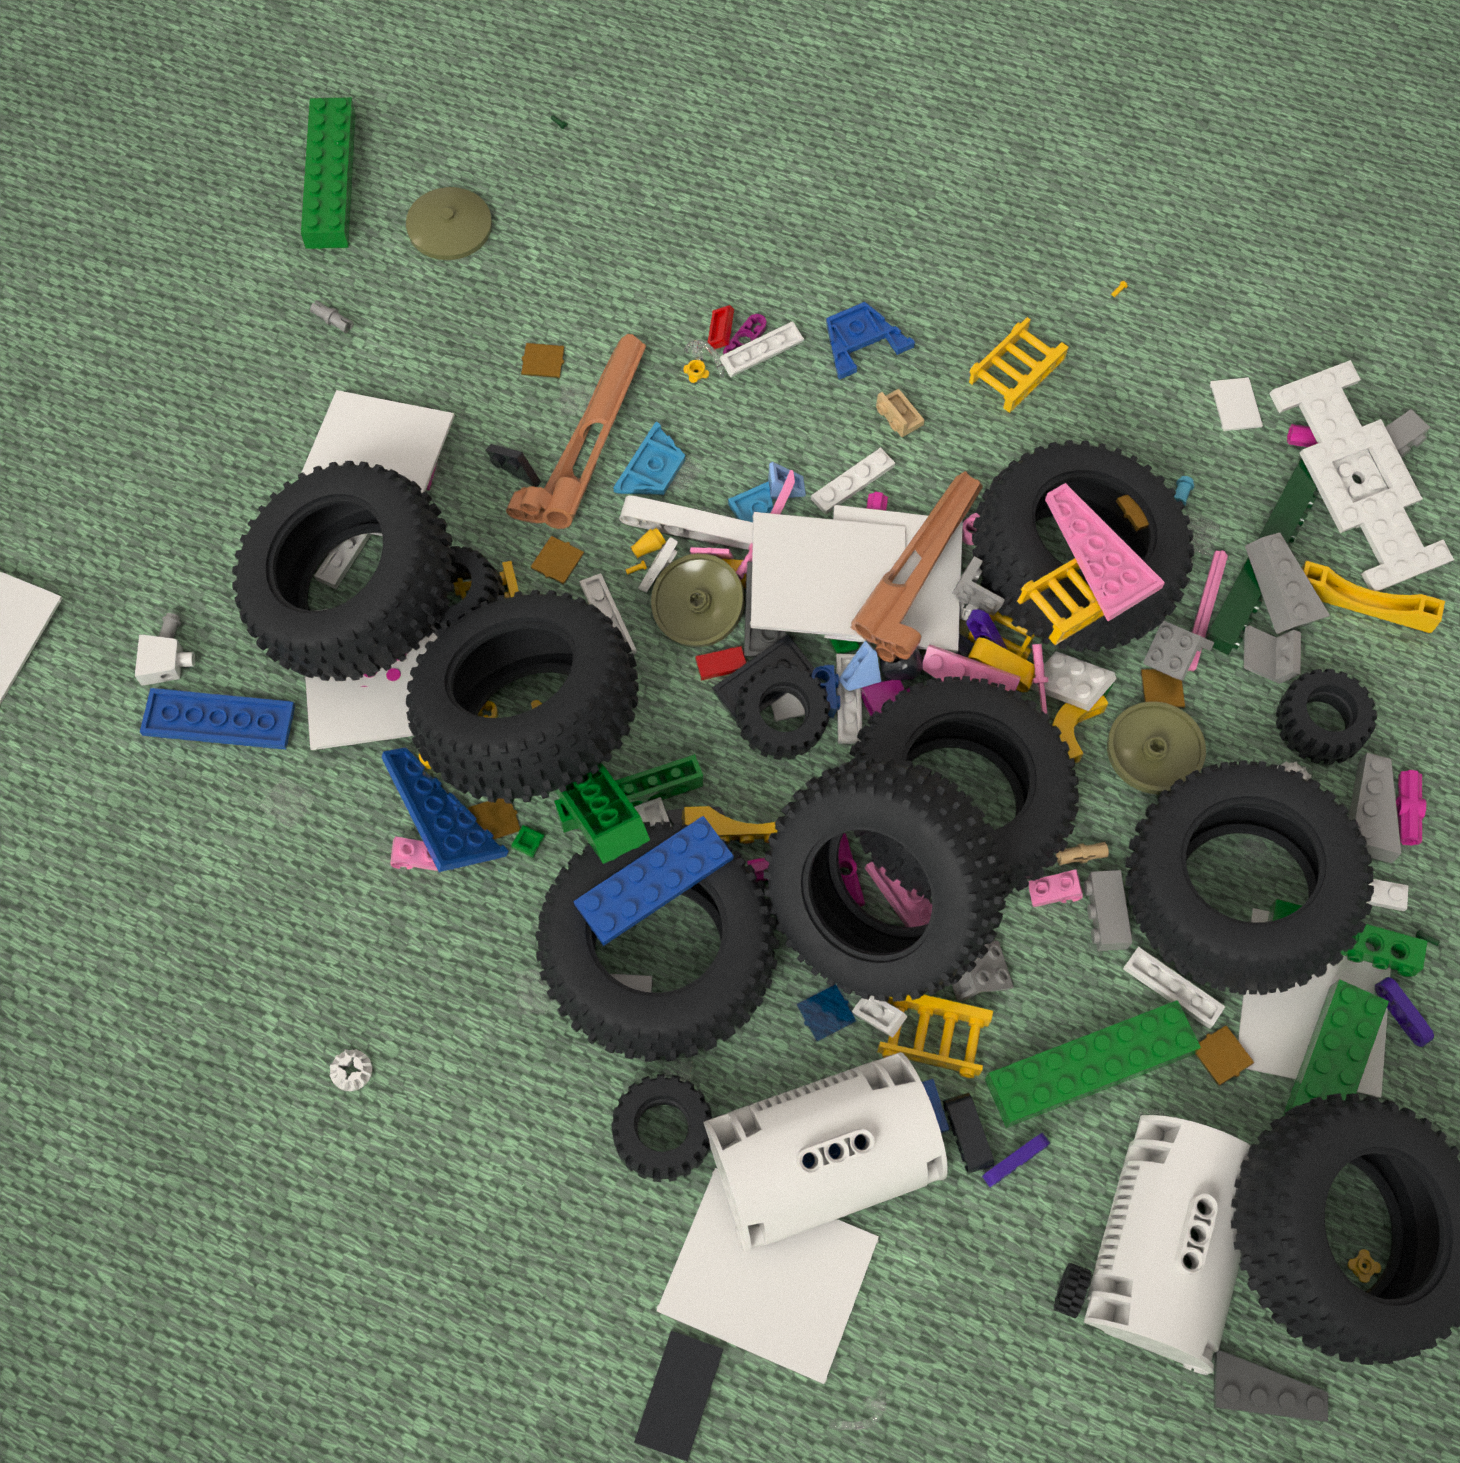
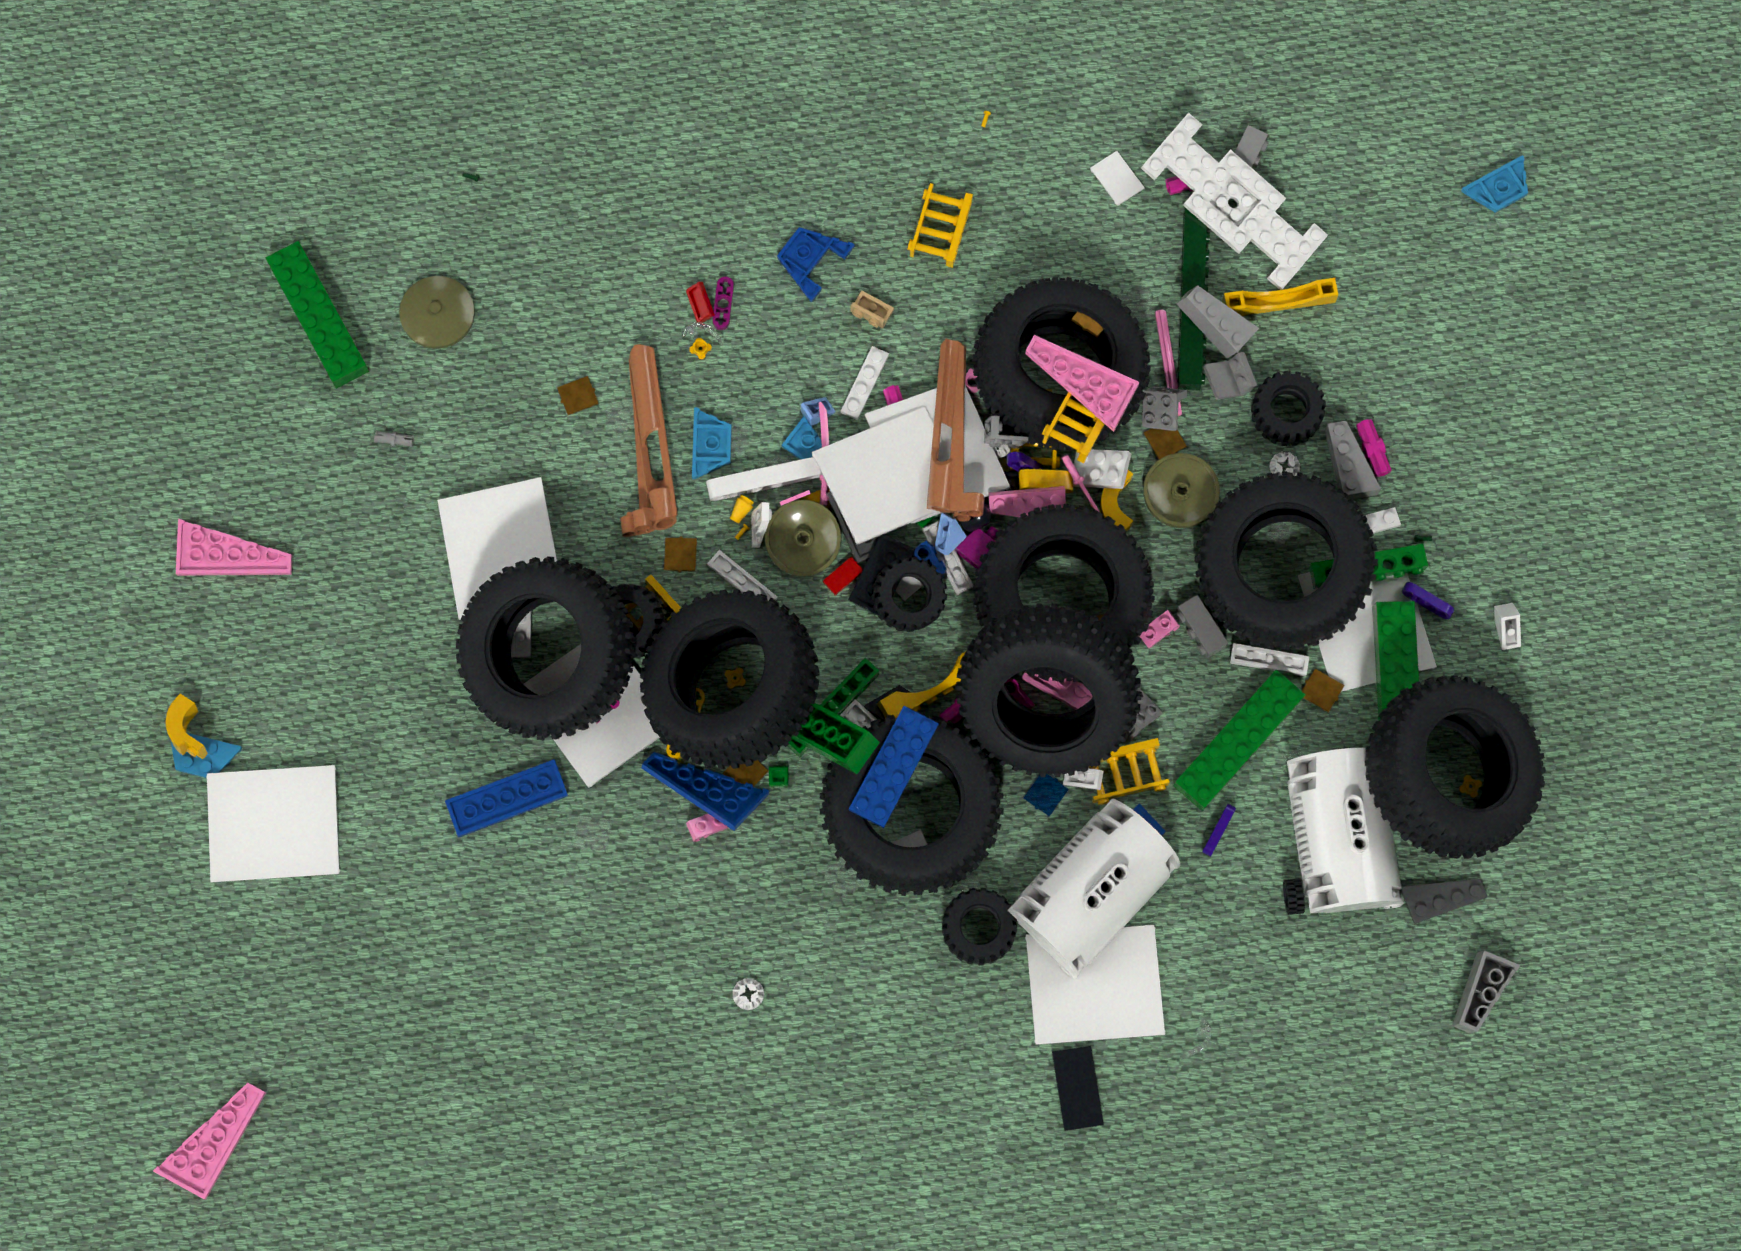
camera: 25 degrees left, 10 degrees up
white torso [135,635,195,685] -> none
light grey pin [158,613,181,639] -> none
black wing [485,444,541,487] -> none
white tile [720,321,804,377] -> none
black beam [943,1092,994,1174] -> none
tan pin [1056,842,1109,865] -> none
medium azure pin [1174,476,1194,506] -> none
none -> bright pink wing [176,519,292,576]

